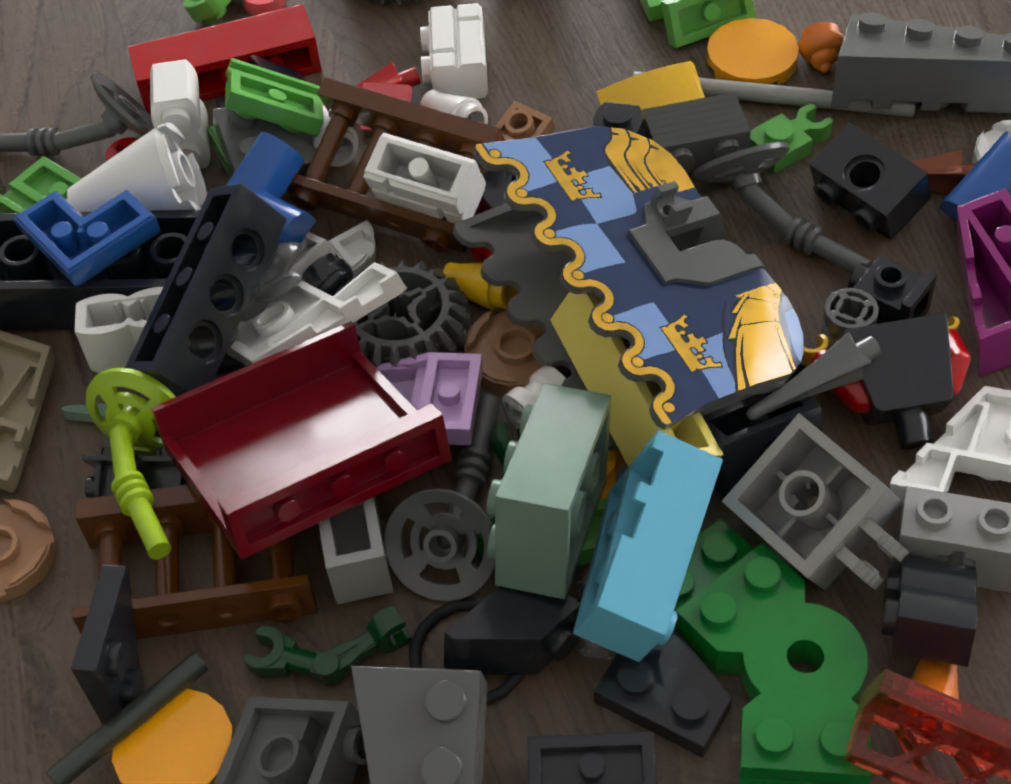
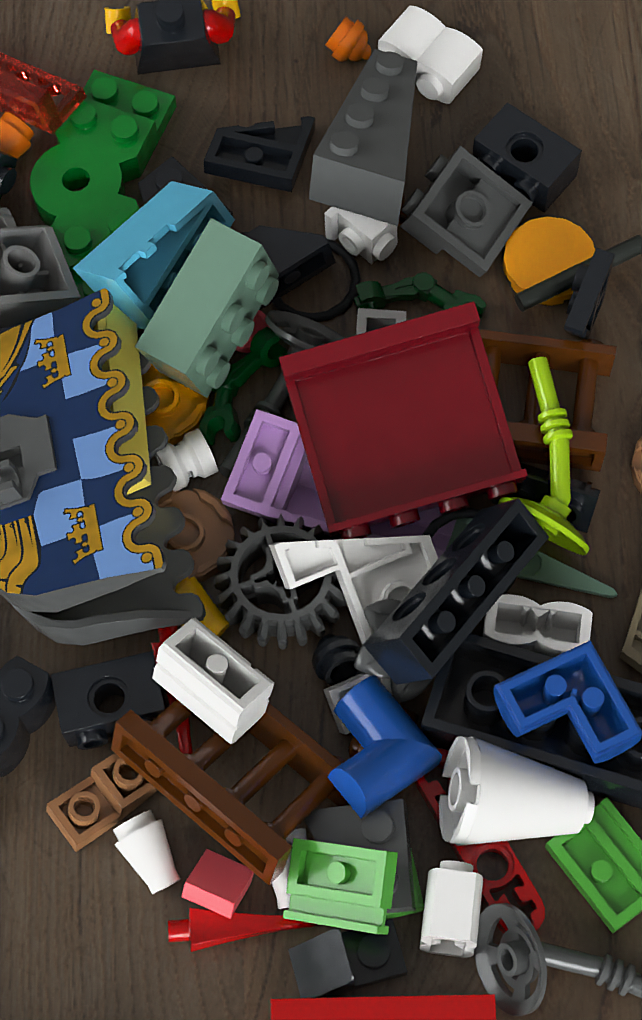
camera: 165 degrees left, 15 degrees up
white tile [327,220,377,280] -> none
white brick [420,3,488,99] -> none

